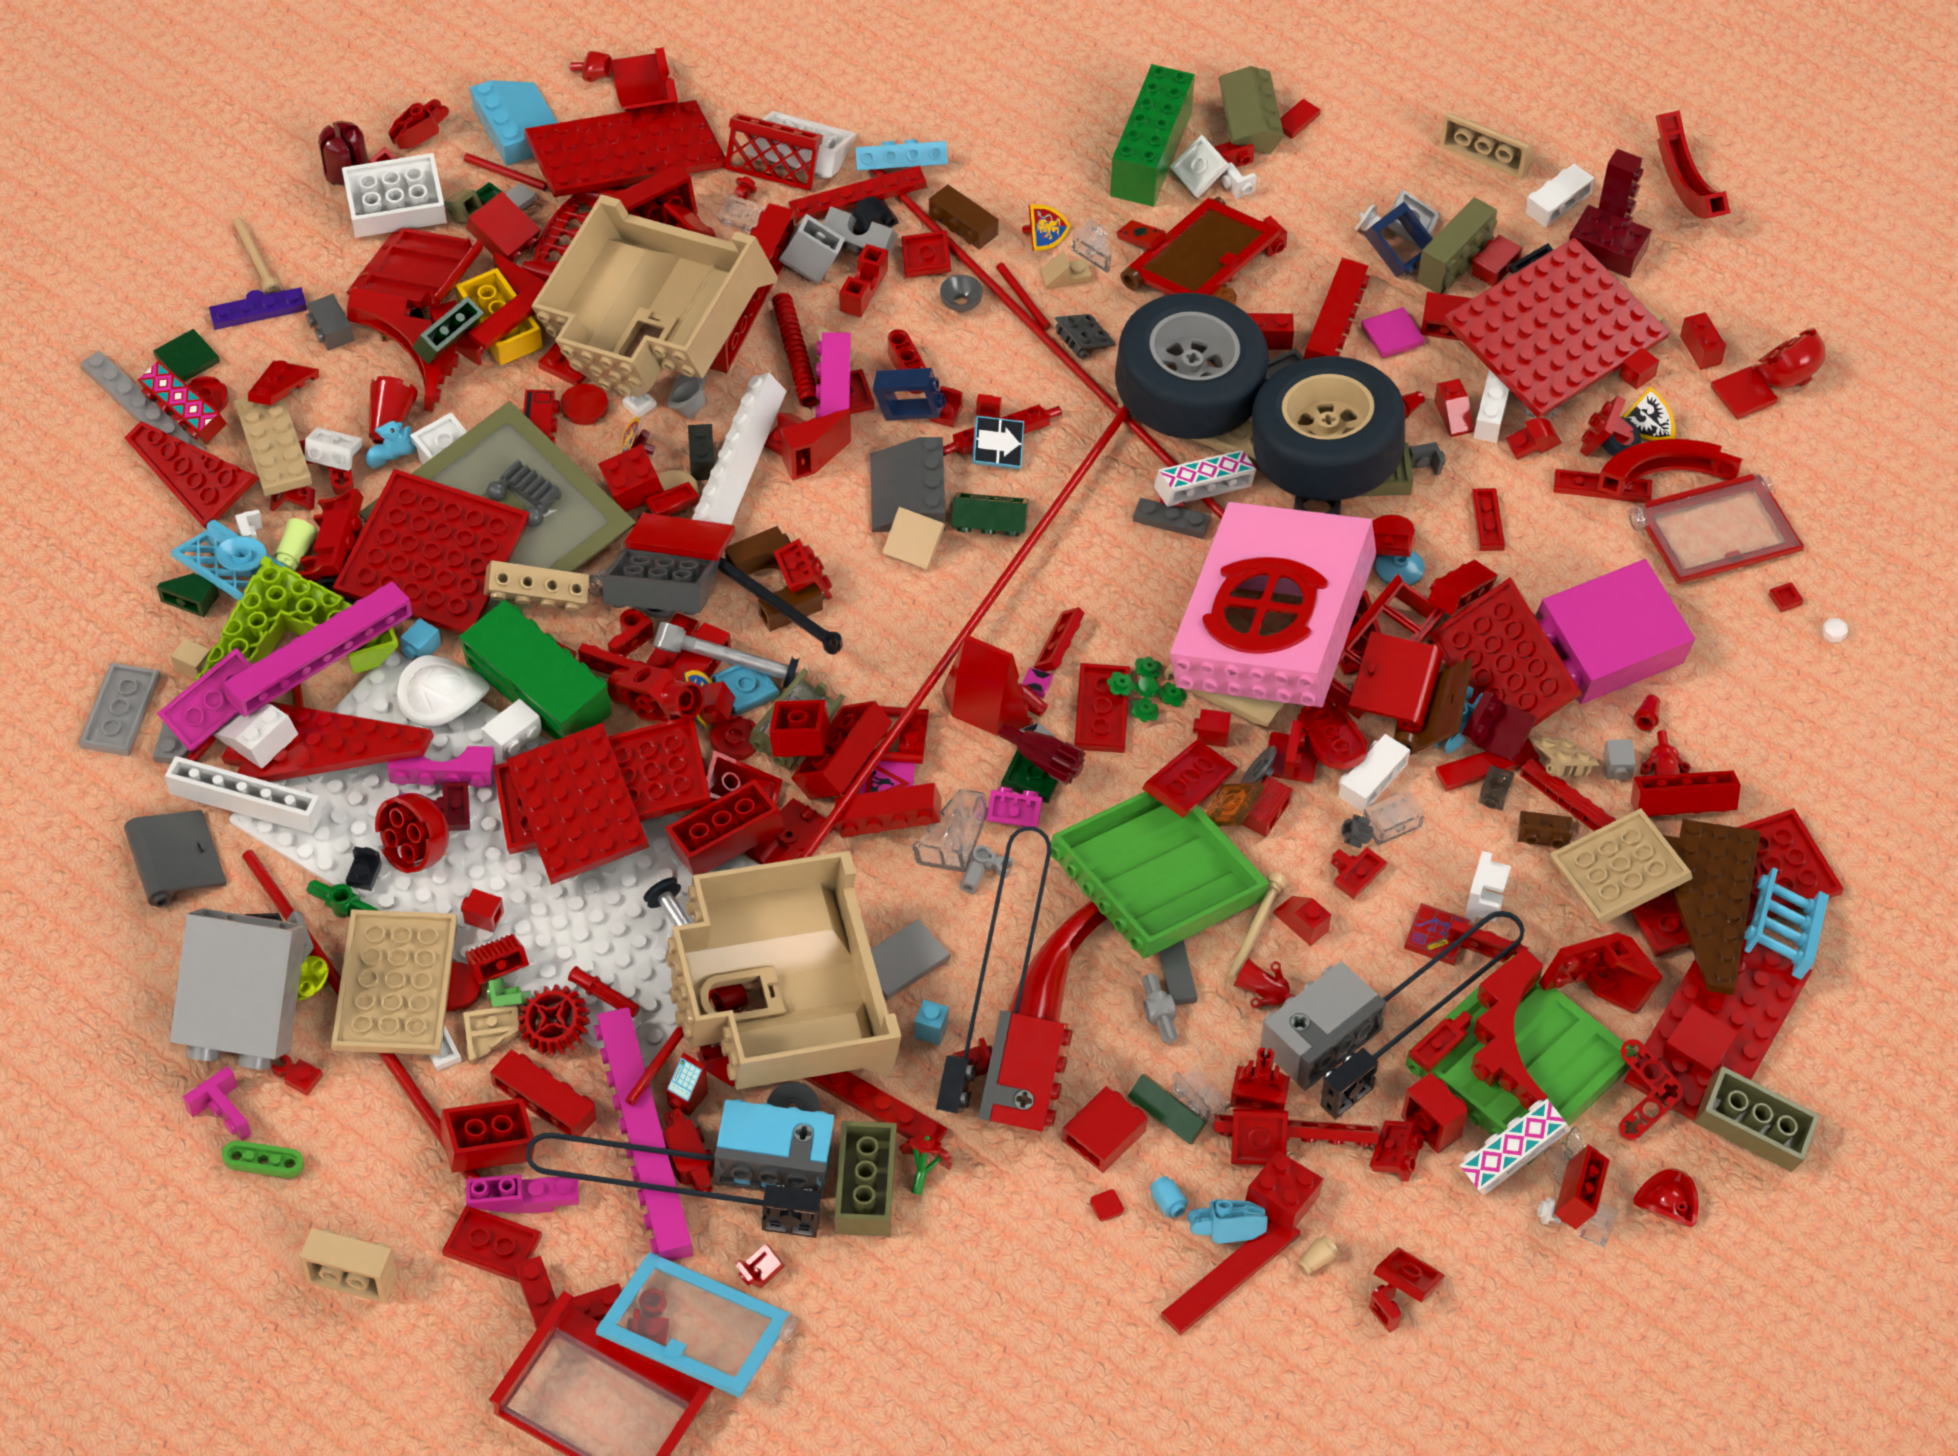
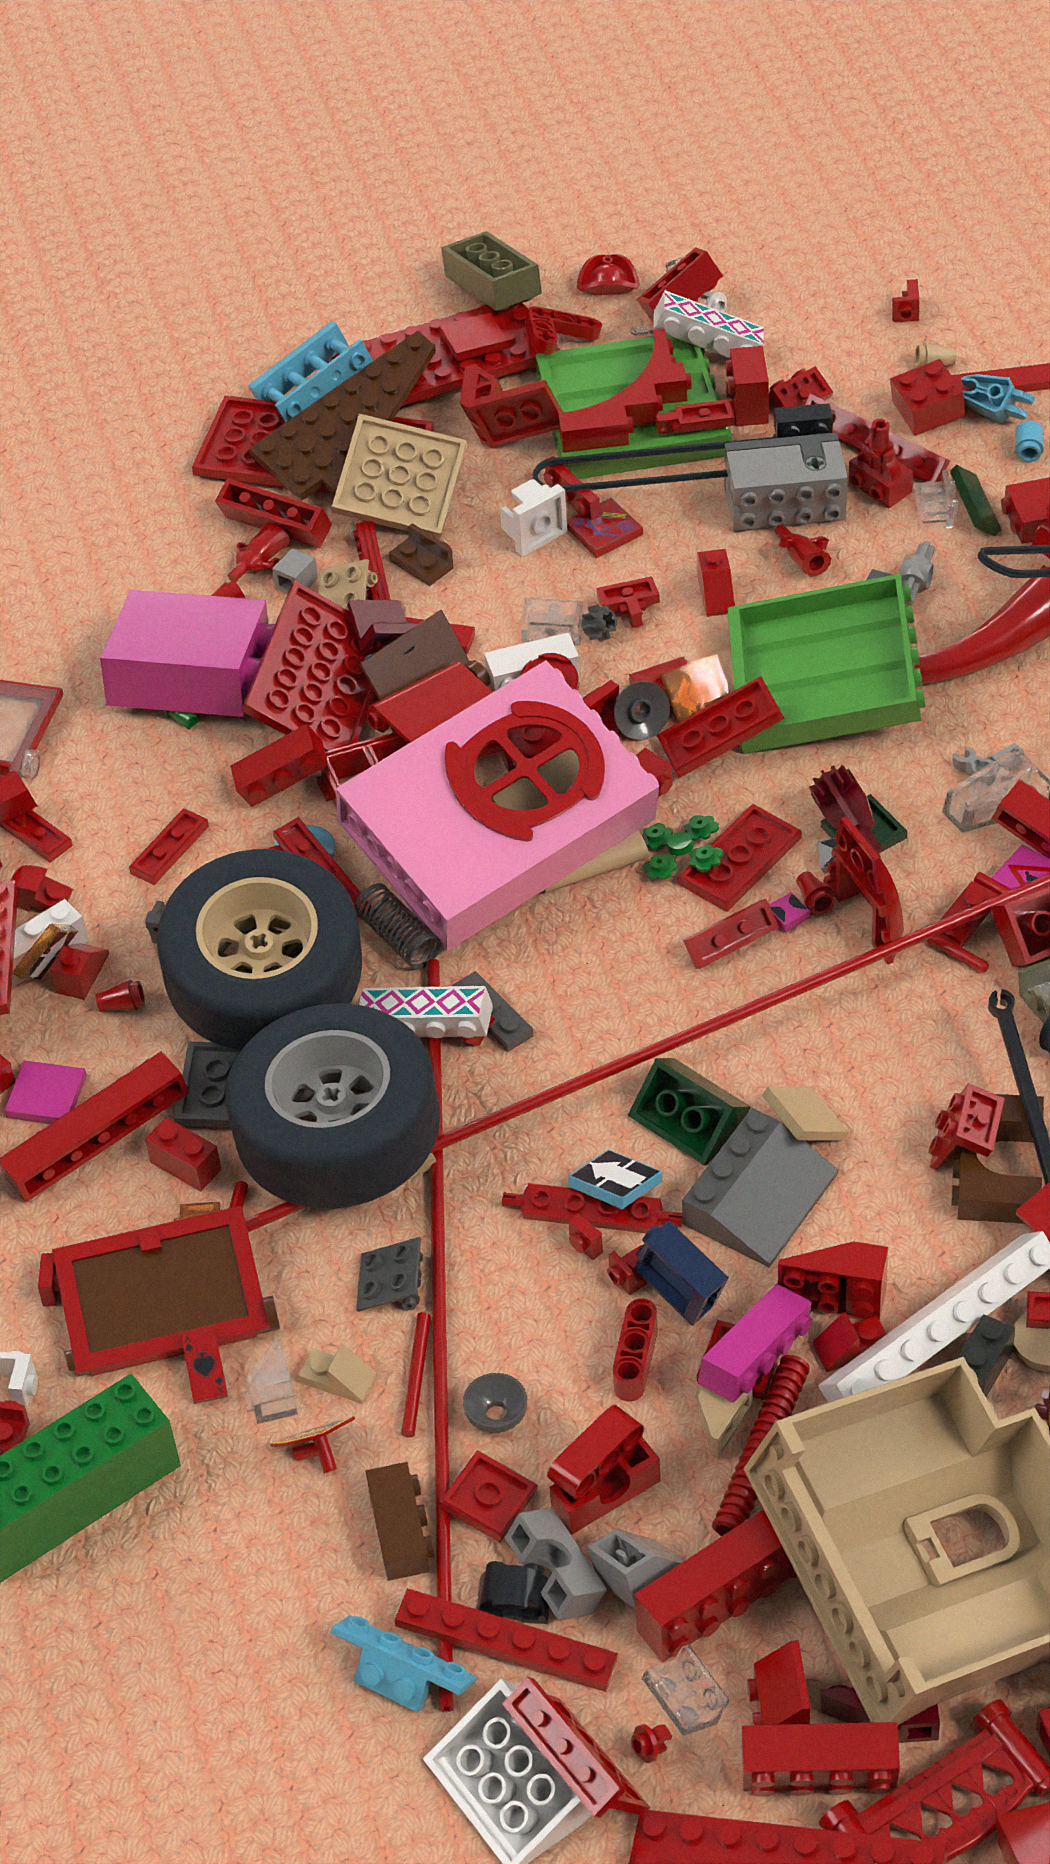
camera: 140 degrees left, 5 degrees down
dark pink bracket [986,787,1043,828] -> none
white tile [1170,135,1230,198] -> none
tan piece [1228,872,1288,981] -> none
red tile [1231,1109,1288,1165] -> none
red tile [1373,1247,1445,1303] -> none
clear smoke brick [1478,765,1515,811] -> none
none -> tile [13,923,78,980]
none -> red beam [547,1405,644,1500]

